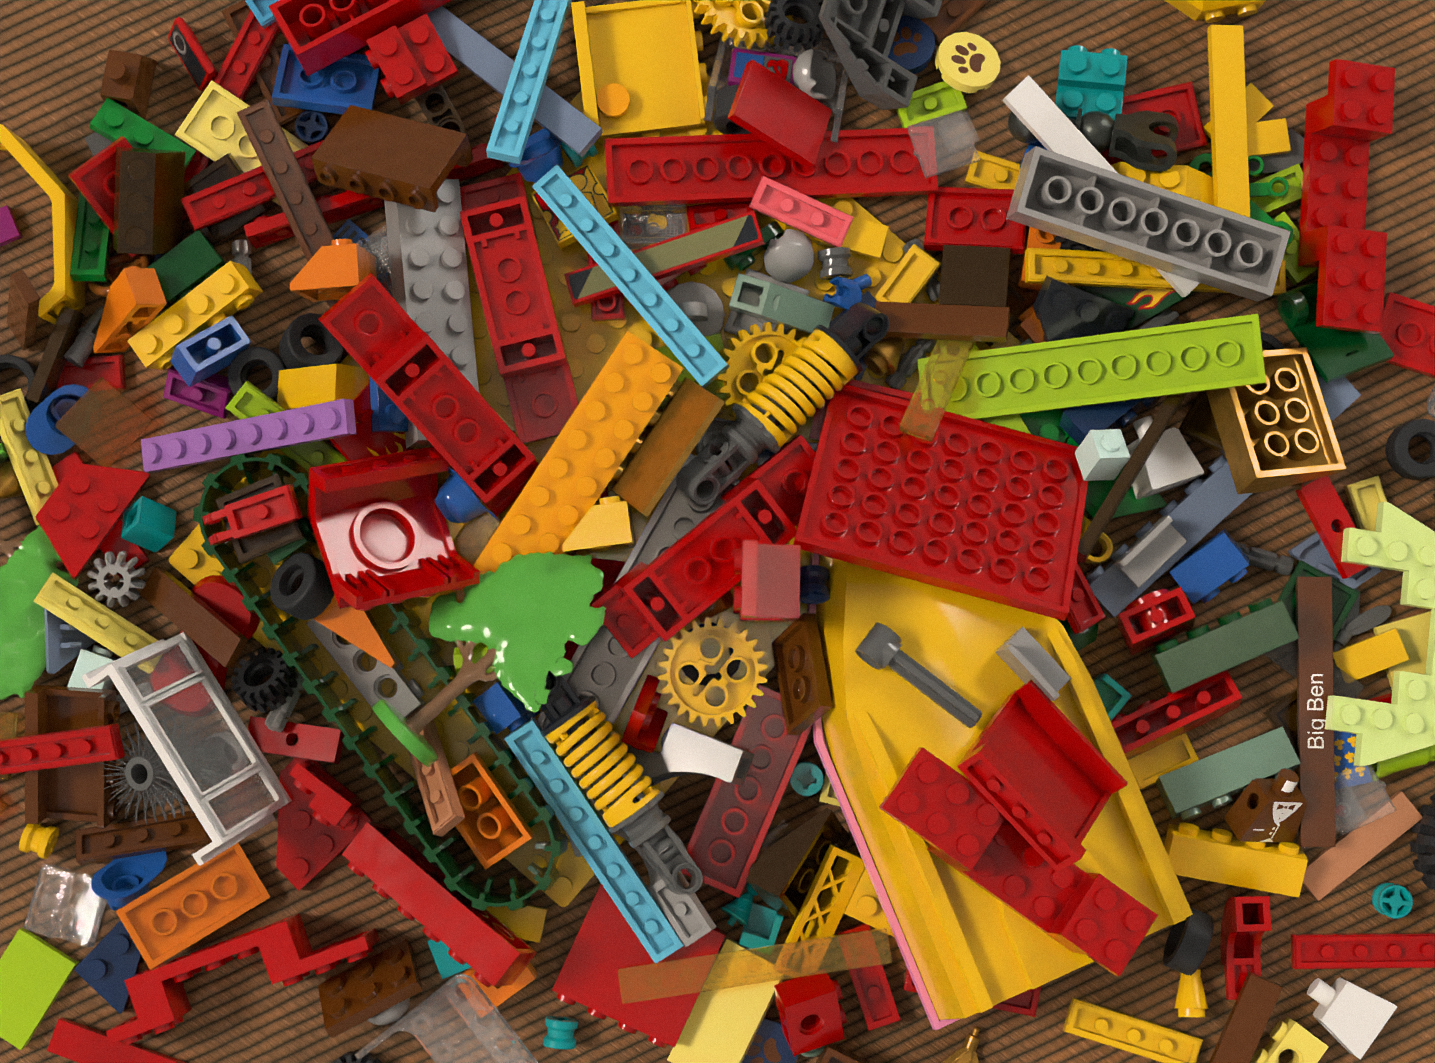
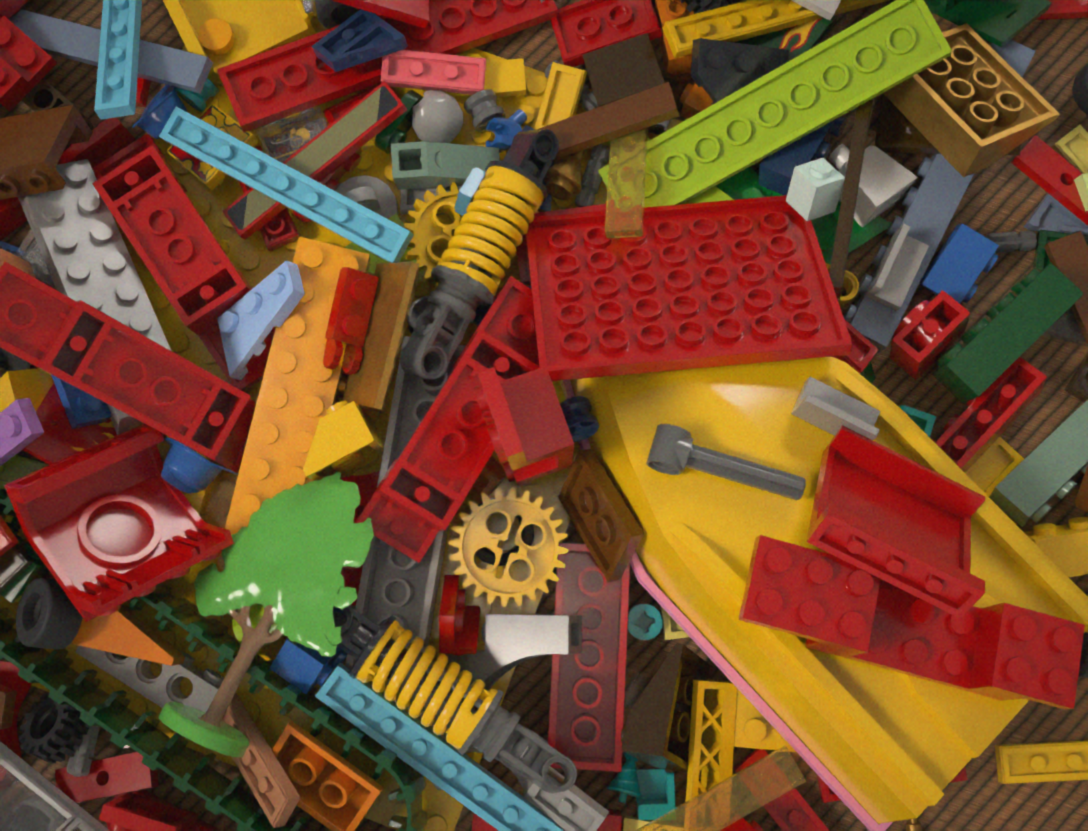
camera: 20 degrees left, 5 degrees down
none -> light blue wing [217,260,305,380]
none -> dark blue wing [312,9,408,72]
none -> red hinge [322,267,379,375]
none -> tile [454,167,485,216]

